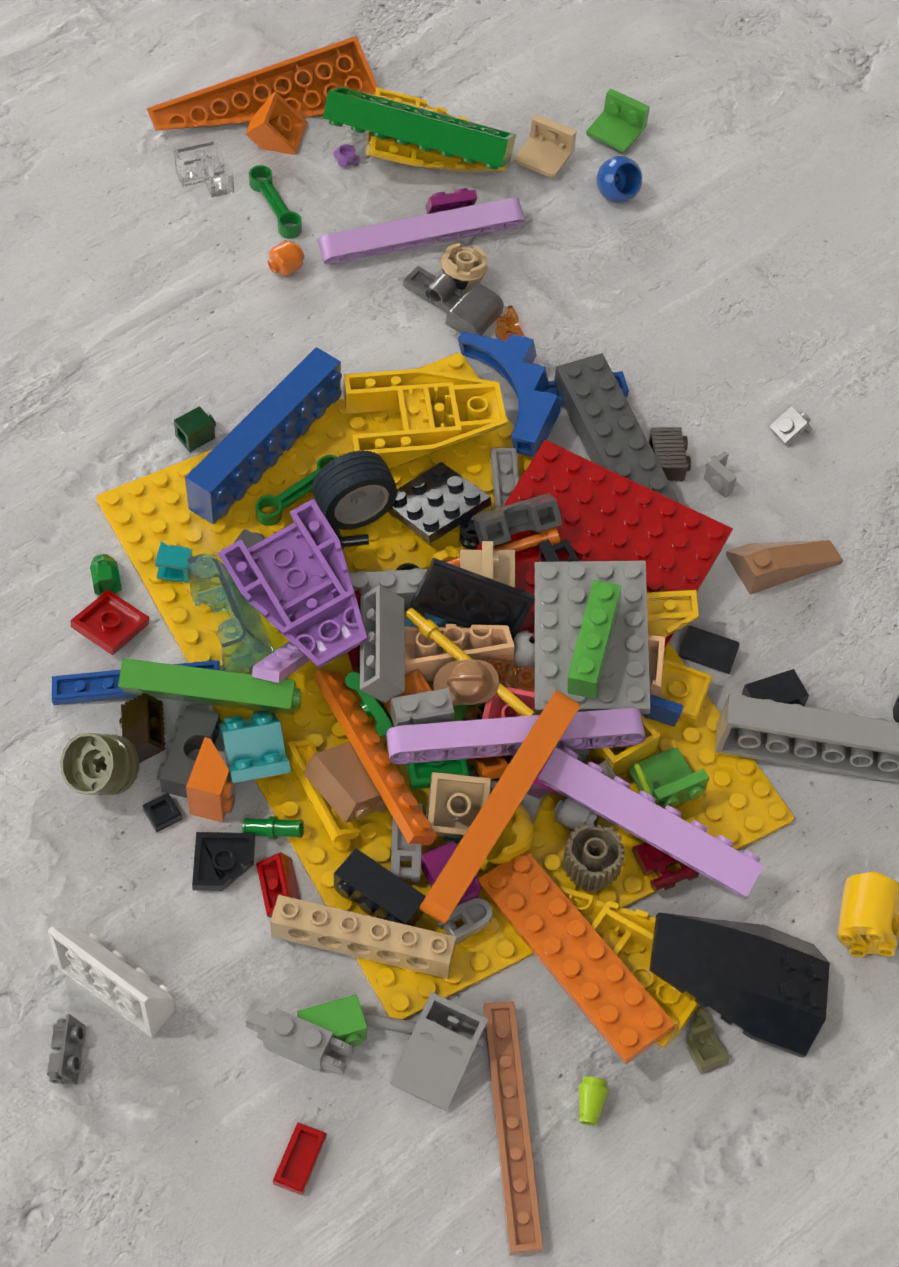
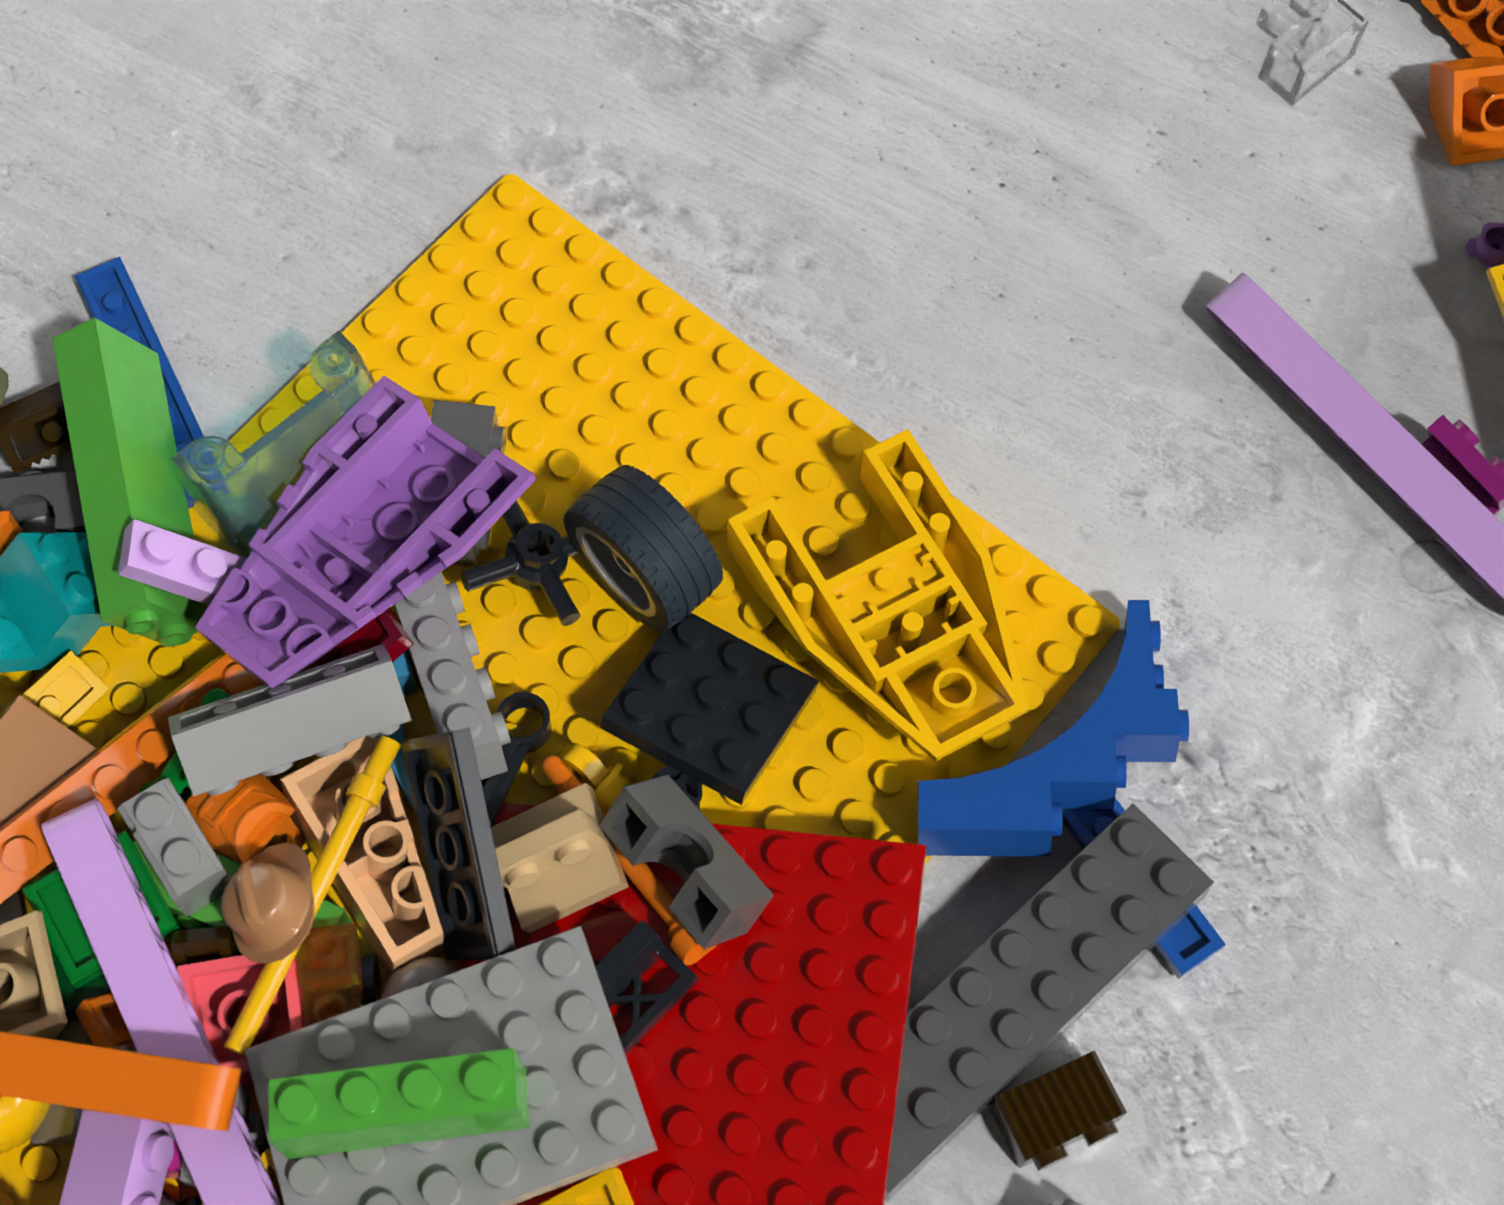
camera: 70 degrees right, 10 degrees up
red plate [71,590,149,656] -> none
green rock [90,554,122,595] -> none
teal window [155,541,198,583] -> none
dark green brick [174,406,216,452] -> none
blue brick [185,347,342,524] -> none
green piece [249,165,302,239] -> none
green piece [255,455,337,526] -> none
orange head [267,240,305,277] -> none
flat silver plate [403,266,504,336] -> none
tan cone [441,243,488,291] -> none
light grey tile [490,448,519,509] -> none
clear orange slope [495,305,525,341] -> none

